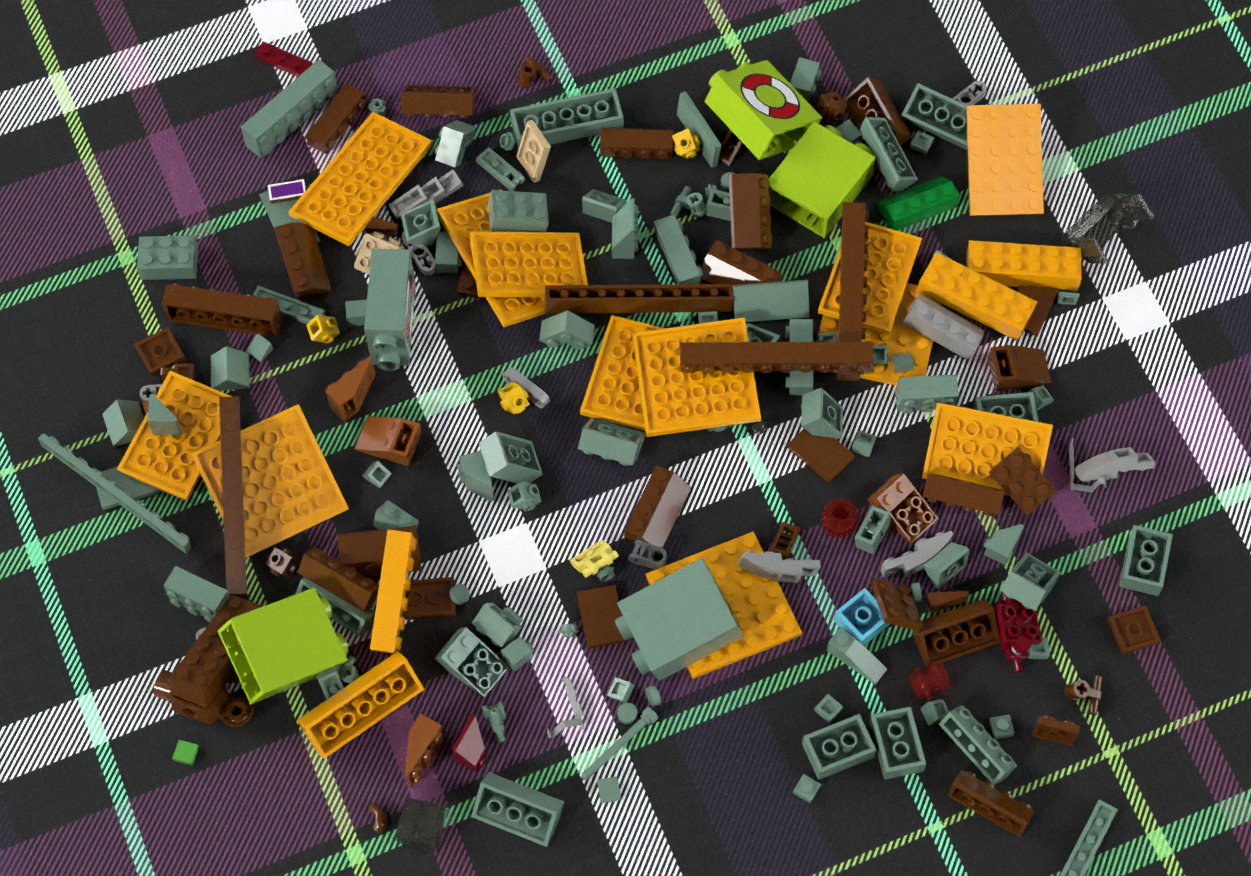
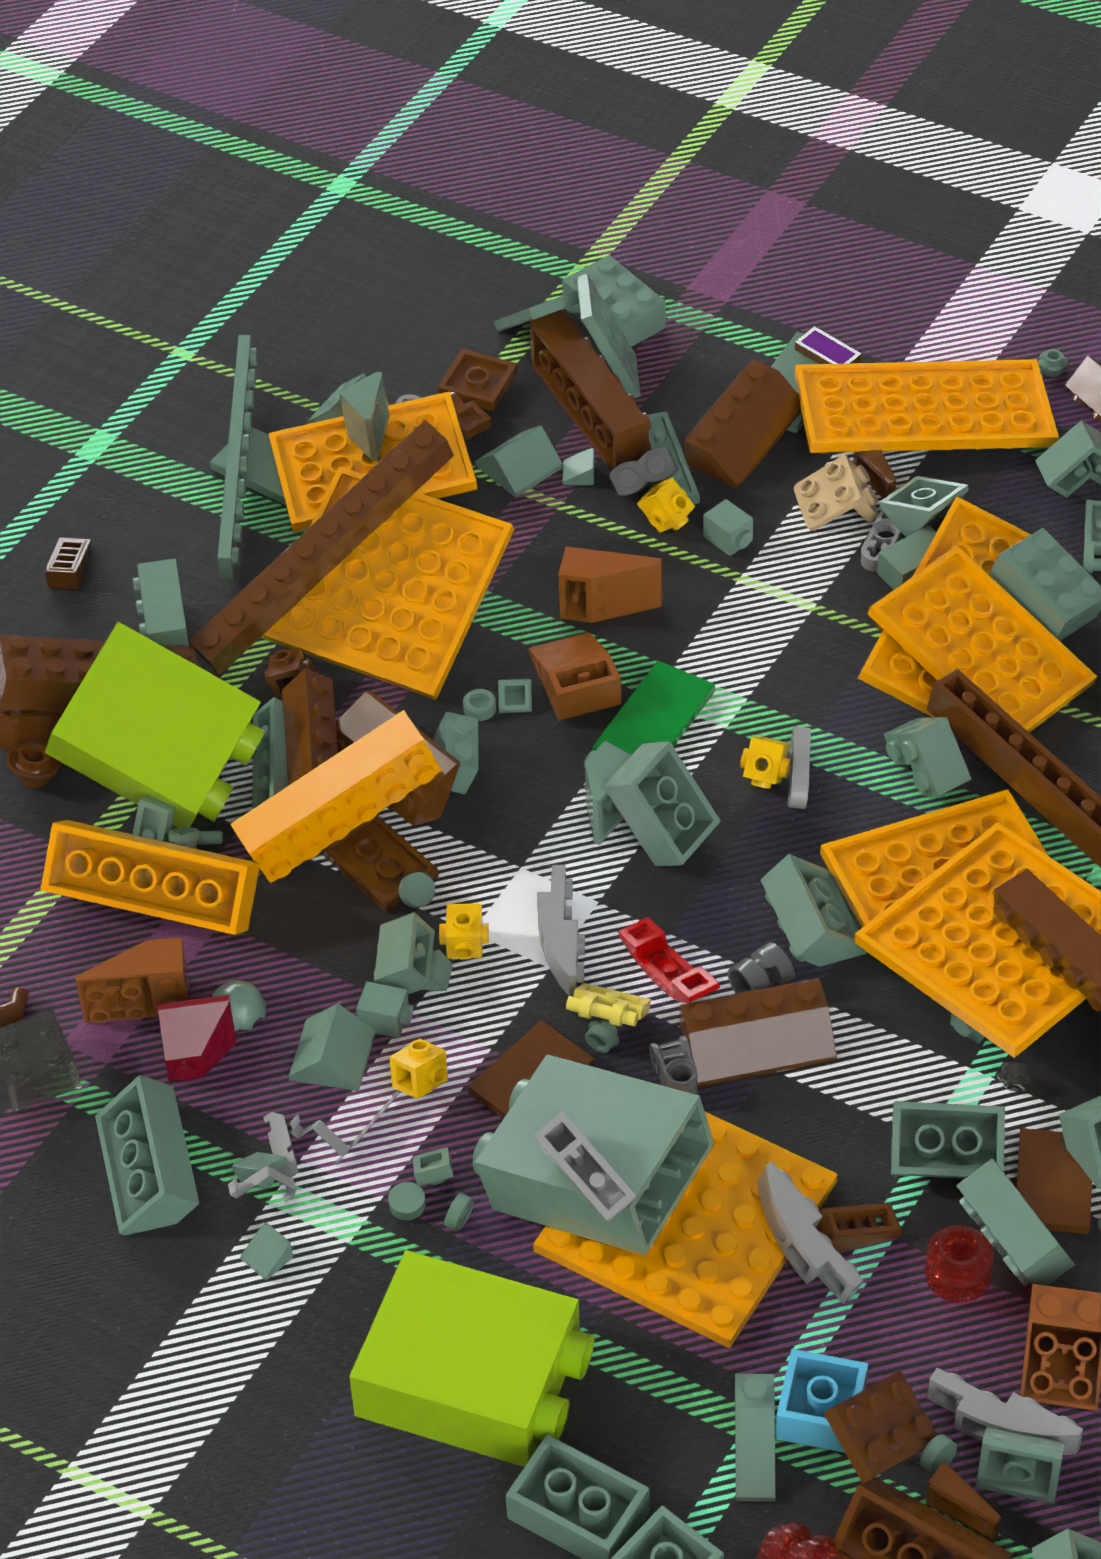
camera: 55 degrees right, 15 degrees down
sand green brick [241,60,338,158] -> none
dark red plate [254,41,314,77] -> none
reddish brown brick [306,83,366,154] -> none
sand green brick [364,249,416,371] -> none
light grey slope [389,170,464,220] -> none
sand green slope [434,627,509,697] -> none
sand green piece [482,701,506,743] -> none
sand green brick [507,482,541,511] -> none
sand green plate [559,624,579,637] -> none
sand green piece [582,707,659,780] -> none
sand green plate [793,774,821,803] -> none
sand green plate [814,694,843,724] -> none
sand green brick [855,505,891,555] -> none
none -> reddish brown slope [45,538,91,590]
none -> sand green hair [212,979,266,1031]
none -> light grey piece [228,1112,299,1202]
none -> sand green slope [232,1152,288,1188]
none -> sand green slope [289,1003,375,1091]
none -> lime brick [349,1250,594,1467]
none -> yellow brick [390,1038,448,1099]
none -> yellow brick [439,904,489,960]
none -> sand green tile [463,689,496,721]
none -> sand green tile [494,290,579,332]
none -> light grey slope [534,1111,637,1222]
none -> light grey slope [537,865,585,997]
none -> sand green tile [577,274,641,399]
none -> green tile [592,660,715,755]
none -> dark grey brick [609,448,679,496]
none -> red slope [618,917,720,1003]
none -> dark grey wheel [727,942,795,994]
none -> sand green slope [891,1101,1005,1179]
none -> sand green brick [957,1158,1075,1286]

